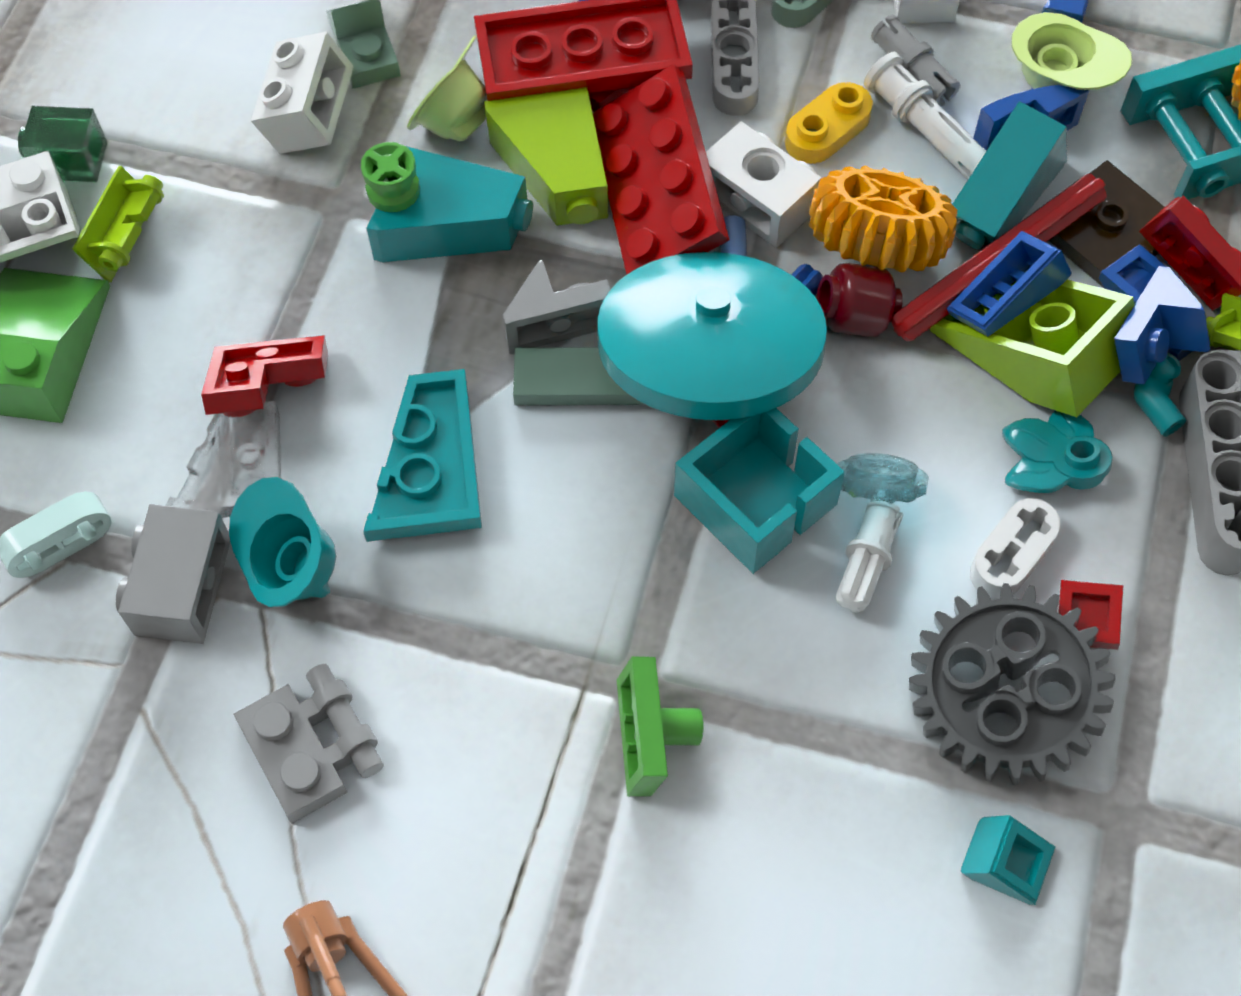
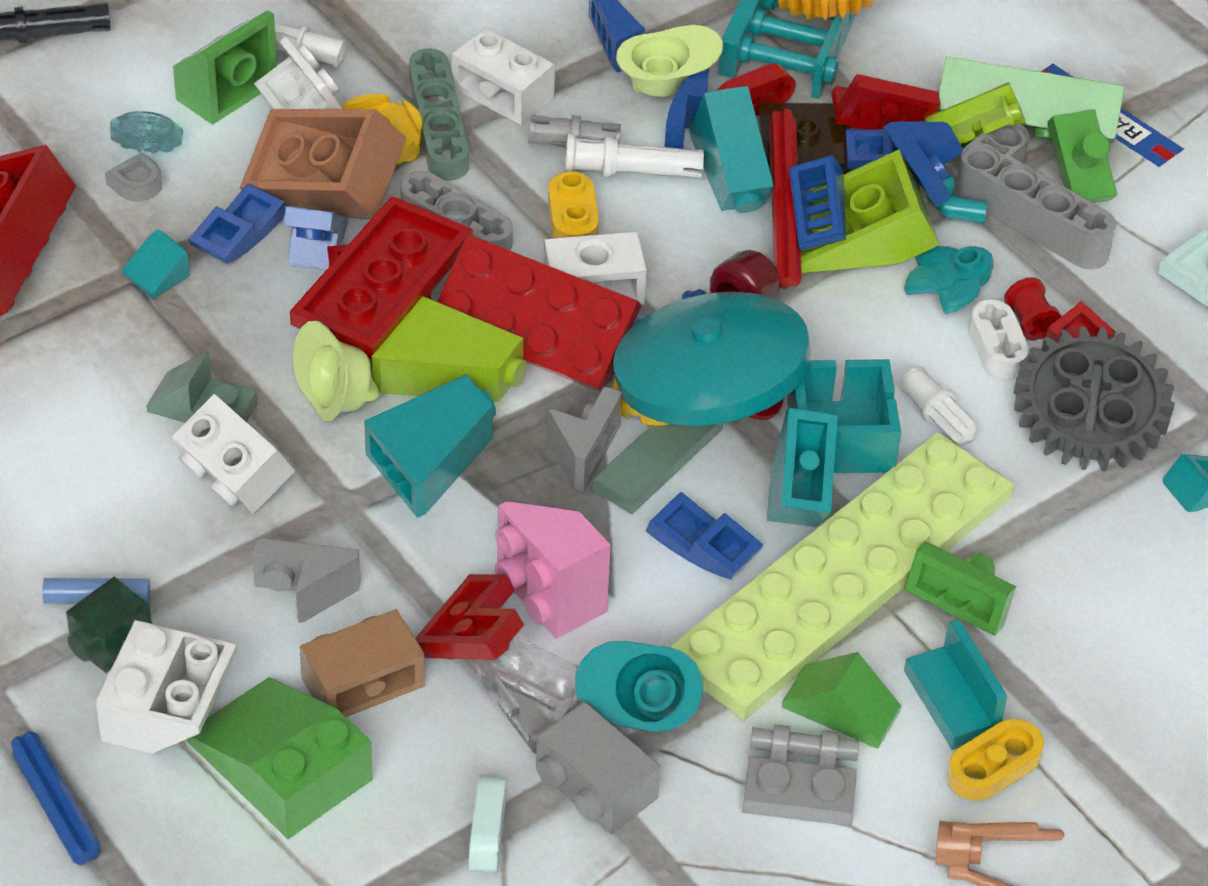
camera: 55 degrees left, 15 degrees down
lime hinge [72,166,164,283] -> none
bright green wheel [361,142,420,212] -> none
teal wing [363,369,482,542] -> none
light orange gear [809,165,957,273] -> none
clear light blue gear [837,453,929,504] -> none
none -> medium blue piece [42,578,151,605]
none -> light grey slope [252,538,360,623]
none -> medium nougat brick [299,609,425,717]
none -> bright pink slope [495,501,611,639]
none -> blue slope [646,492,764,580]
none -> yellowish green plate [669,432,1014,721]
none -> red beam [717,63,796,116]
none -> teal slope [767,408,838,527]
none -> bright green slope [782,652,901,749]
none -> teal panel [904,619,1007,750]
none -> yellow plate [947,719,1044,801]
none -> red bush [1004,277,1062,341]

